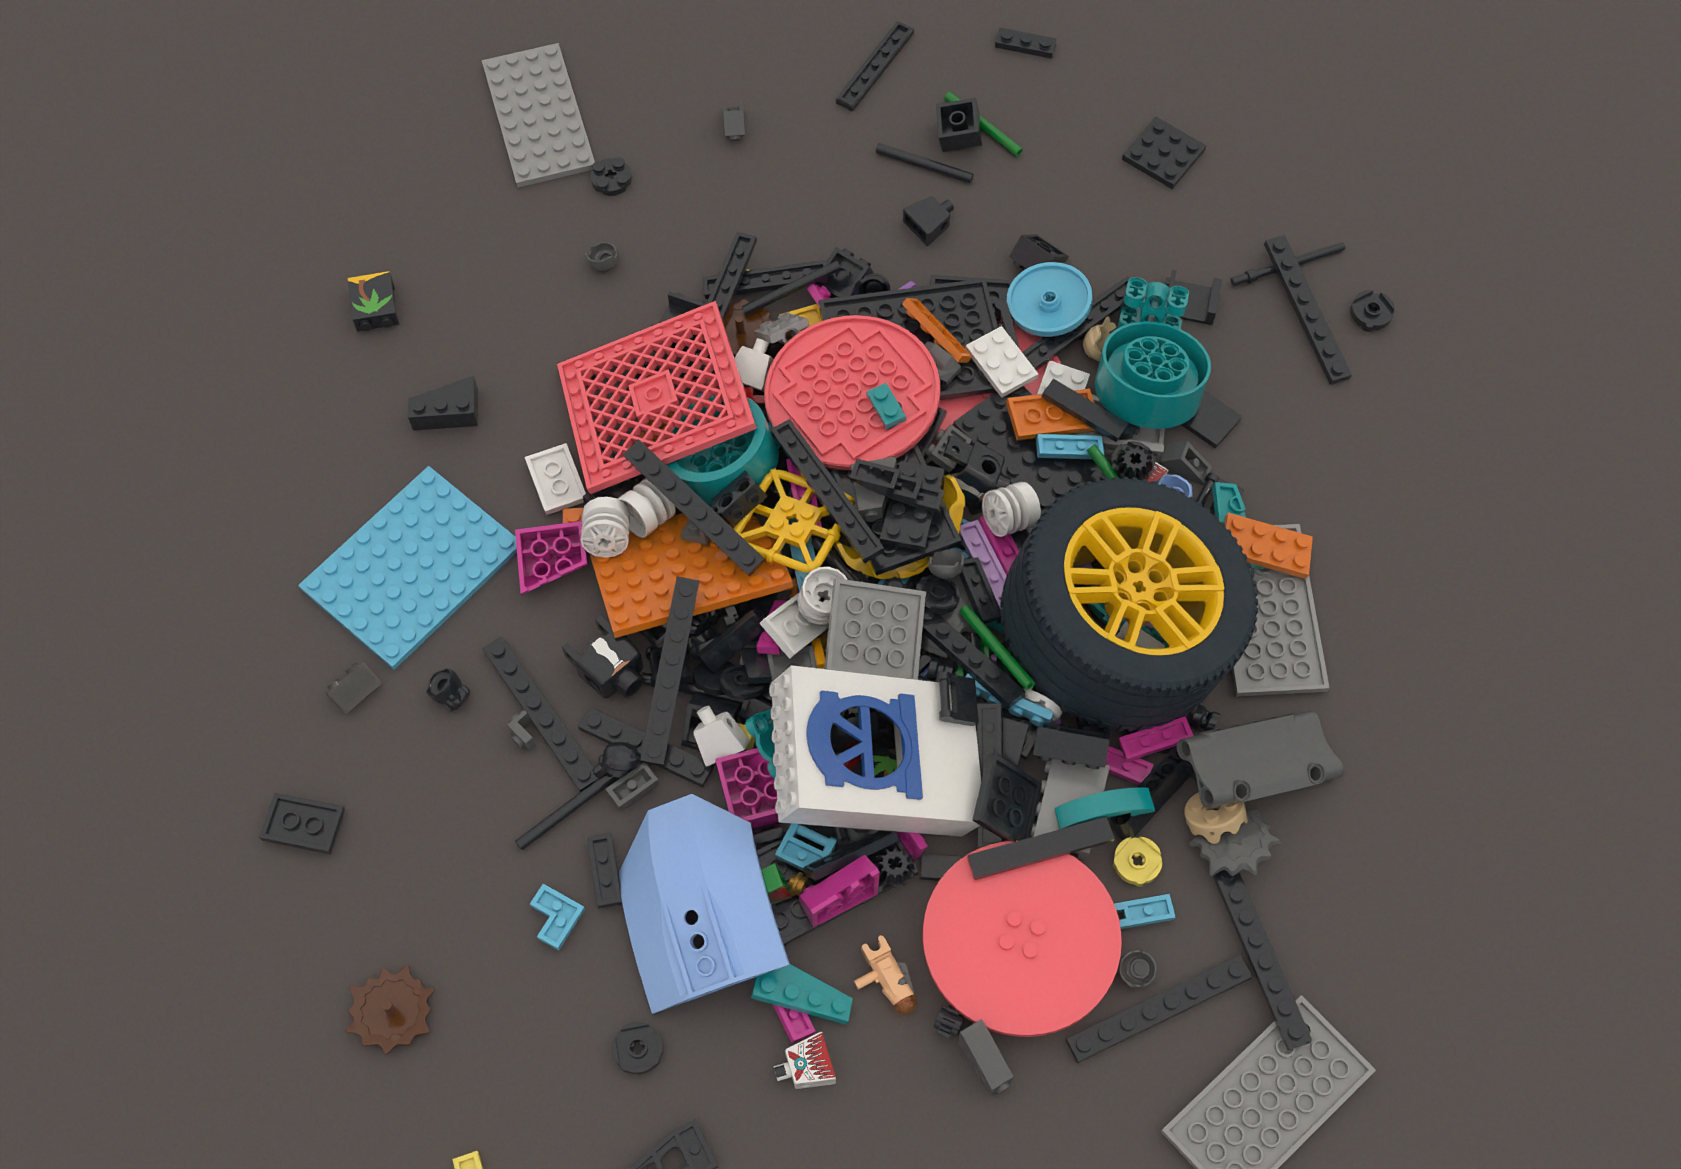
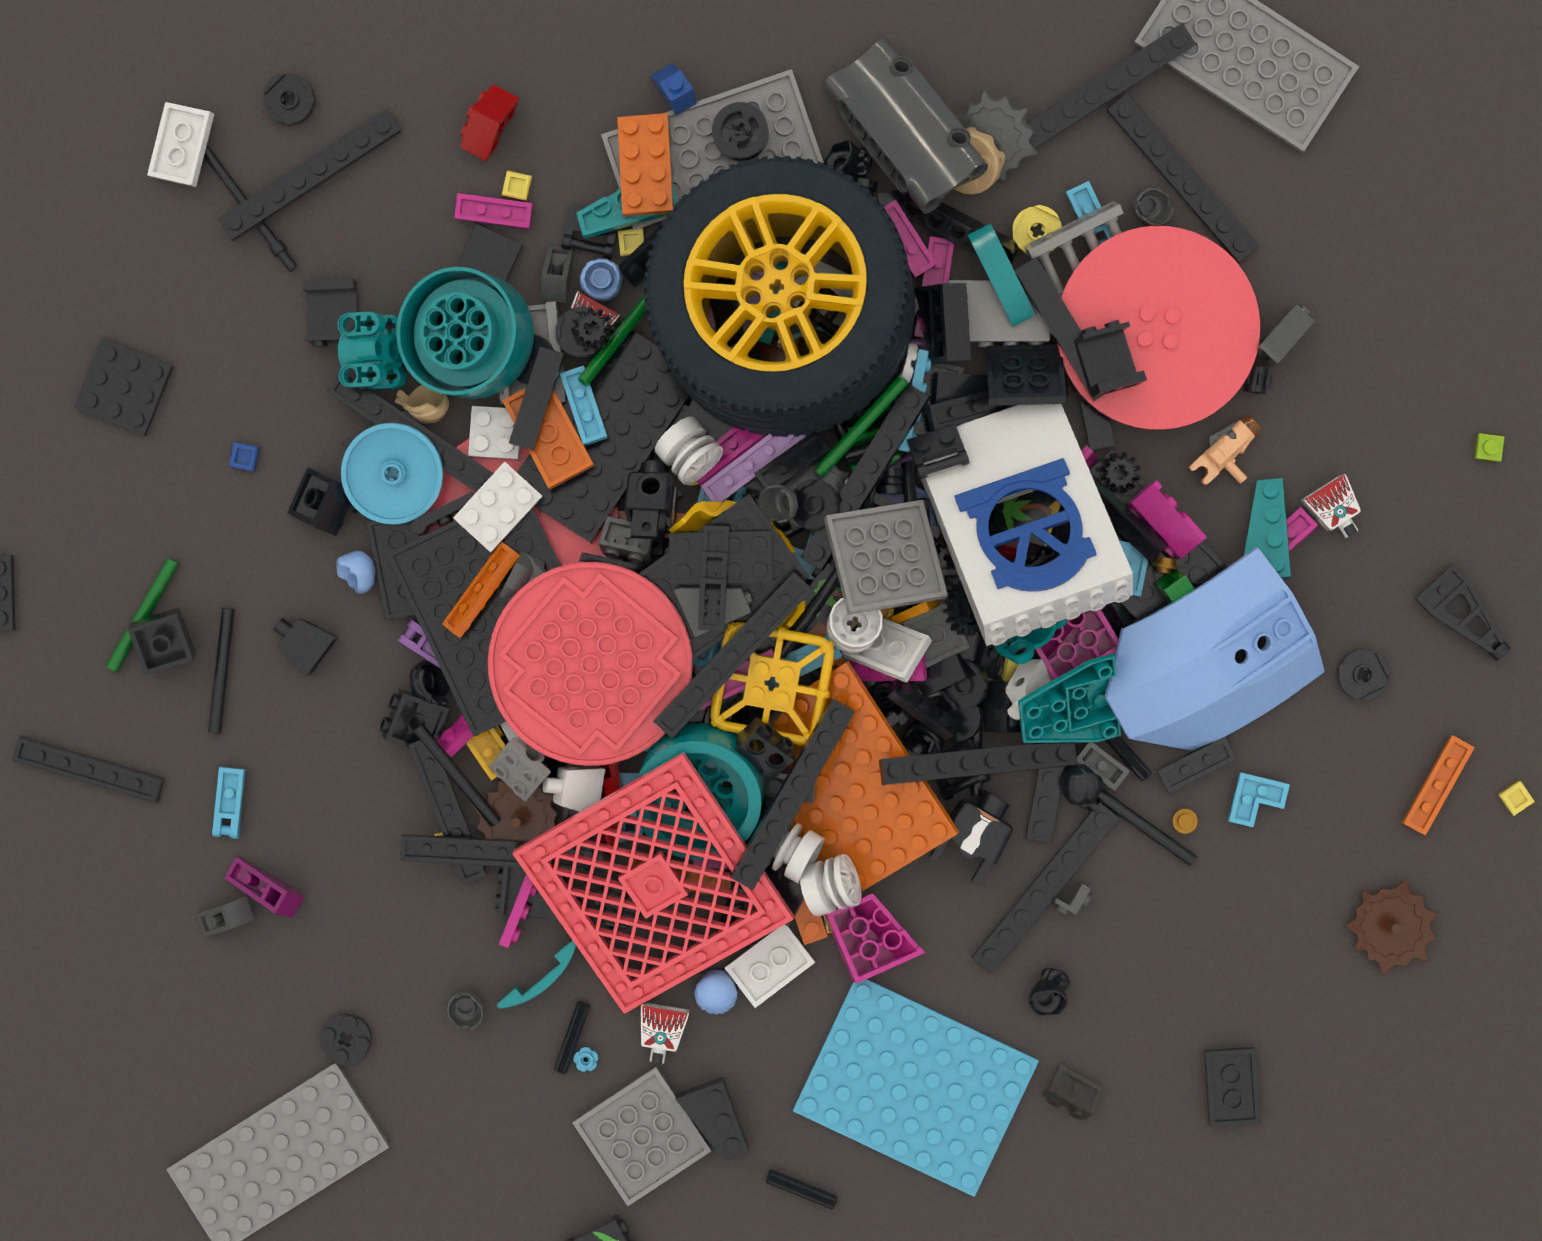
camera: 105 degrees left, 25 degrees up
teal plate [866,383,906,430] -> none
none -> white plate [147,102,214,187]
none -> medium azure plate [212,767,246,839]
none -> magenta slope [224,856,304,918]
none -> blue tile [229,442,260,472]
none -> light blue hair [336,551,376,594]
none -> dark pink plate [454,193,533,229]
none -> red brick [460,84,520,161]
none -> teal slope [496,940,577,1009]
none -> dark pink plate [499,874,537,948]
none -> light yellow tile [502,171,532,202]
none -> black axle [554,1001,590,1074]
none -> light grey plate [572,1066,712,1206]
none -> medium azure plate [574,1047,598,1072]
none -> torso [641,1002,690,1064]
none -> blue slope [650,63,697,116]
none -> light blue hair [694,969,738,1015]
none -> black wheel [712,102,769,162]
none -> black axle [766,1170,837,1209]
none -> black hair [824,140,873,178]
none -> teal wedge [1018,653,1121,743]
none -> light grey fence [1023,201,1123,297]
none -> black panel [1074,320,1147,398]
none -> black axle [1105,736,1152,781]
none -> pearl gold plate [1172,808,1198,834]
none -> orange plate [1401,735,1475,836]

